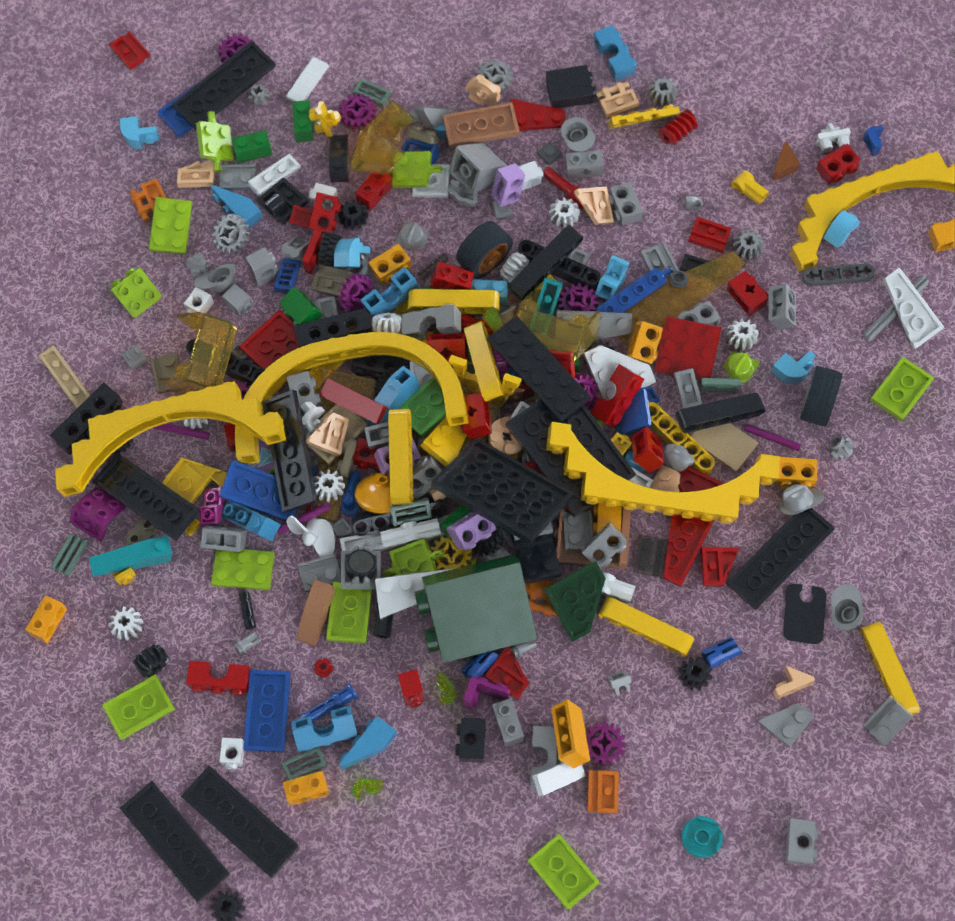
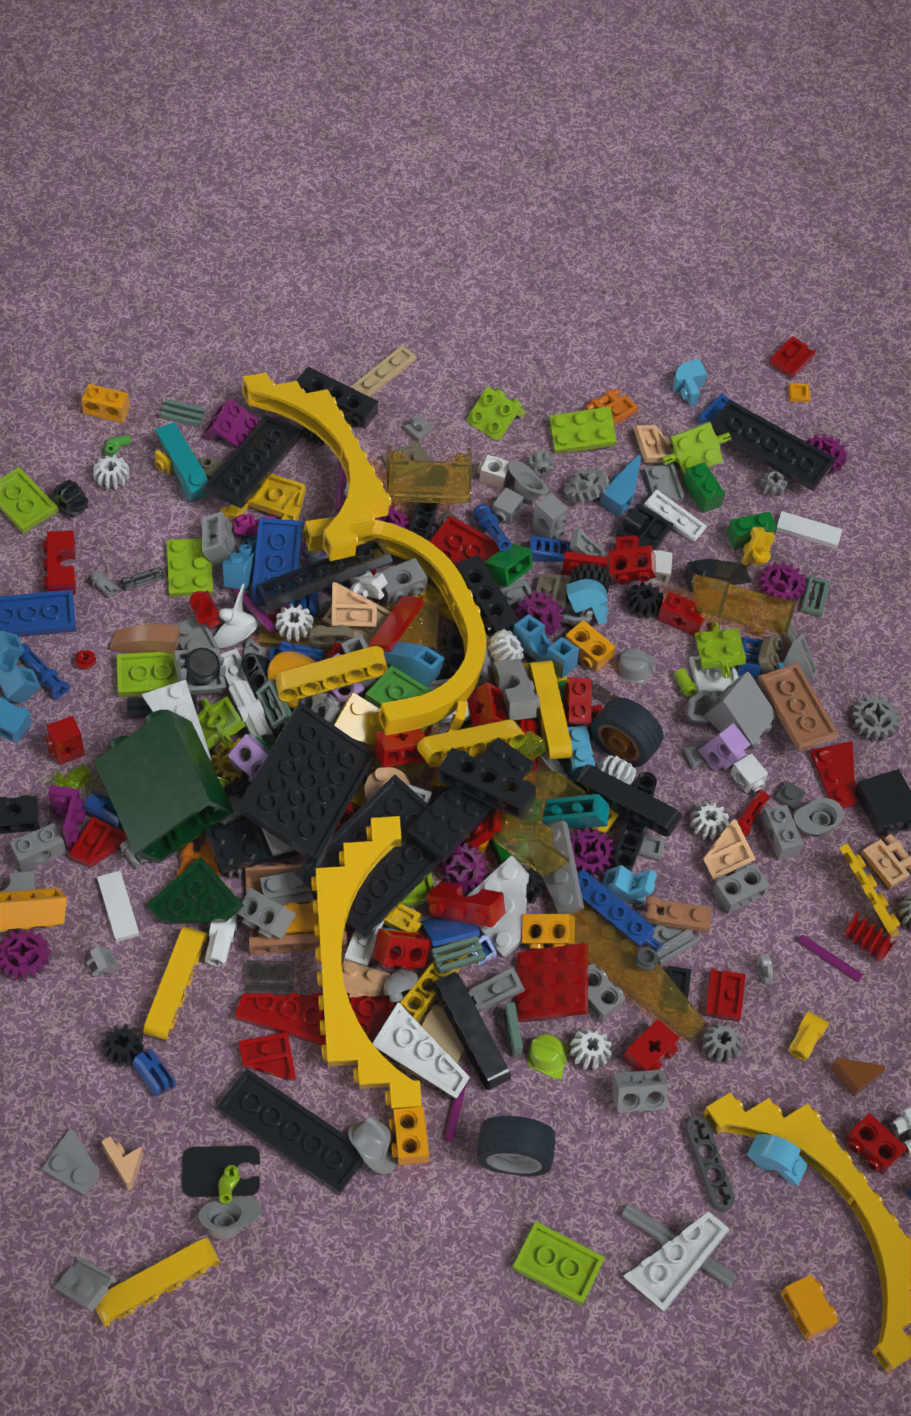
camera: 70 degrees right, 10 degrees down
light nougat plate [465,74,501,106] -> none
medium azure brick [771,351,815,384] -> none
light grey gear [829,436,854,459] -> none
none -> white tile [97,871,139,942]
none -> bright green arm [104,435,131,456]
none -> red hips [189,590,221,629]
none -> lime arm [218,1165,240,1204]
none -> white wing [372,1002,470,1099]
none -> sand green tile [432,936,486,974]
none -> black brick [438,747,537,821]
none -> blue pin [473,504,512,551]
none -> nougat plate [644,896,712,933]
none -> lime pin [673,668,697,697]
none -> light orange tile [788,383,810,403]
none -> magenta bar [798,935,864,982]

